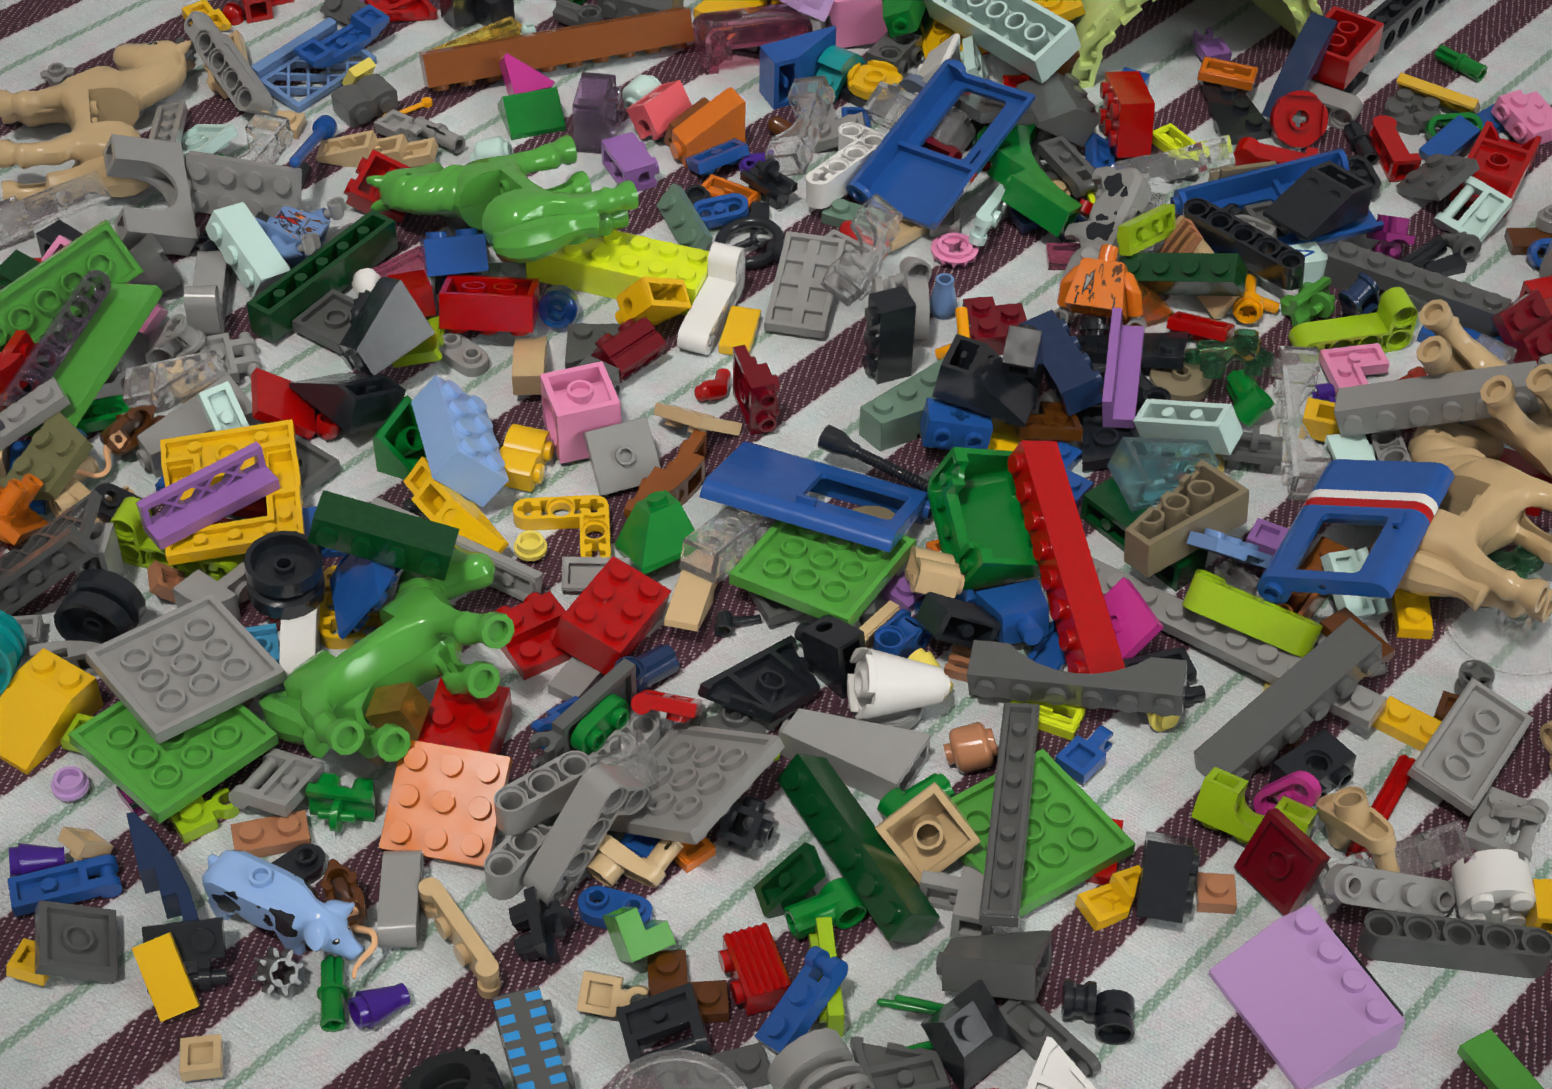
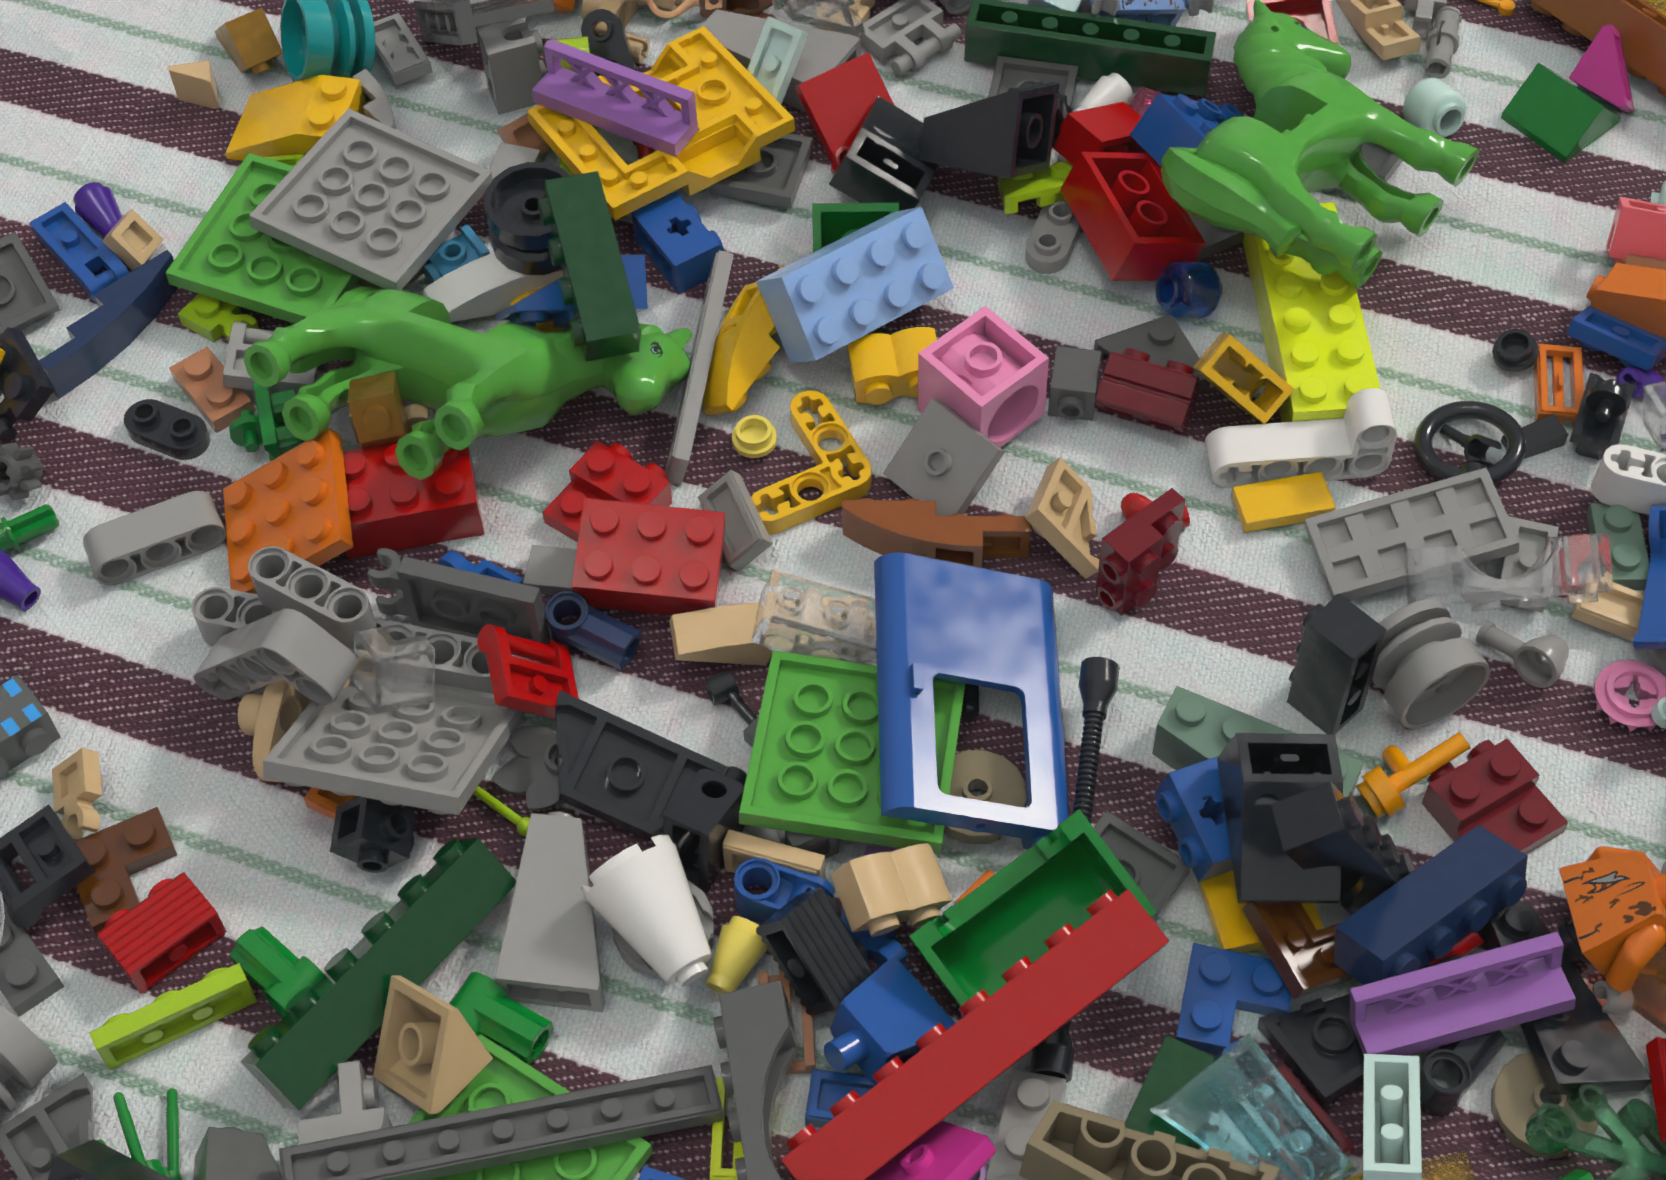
camera: 70 degrees right, 10 degrees up
lavender plate [51,766,89,801] -> none
black wheel [53,569,146,644] -> none
light blue animal [202,850,364,961] -> none
reddish brown animal [320,859,378,979] -> none
tan plate [418,877,501,999] -> none
black hips [508,886,574,965] -> none
tan slope [512,337,547,395] -> none
green plate [571,694,630,755] -> none
clear purple brick [572,72,622,154] -> none
blue plate [578,886,653,929] -> none
medium lavender brick [601,132,659,192] -> none
bright green piece [602,906,676,963] -> none
green slope [614,490,703,574] -> none
sand green plate [657,183,713,250] -> none
blue plate [693,193,749,229] -> none
dark green slope [753,842,826,919] -> none
blue plate [754,946,848,1054] -> none
medium blue cone [929,273,958,320] -> none
nougat head [943,722,998,774] -> none

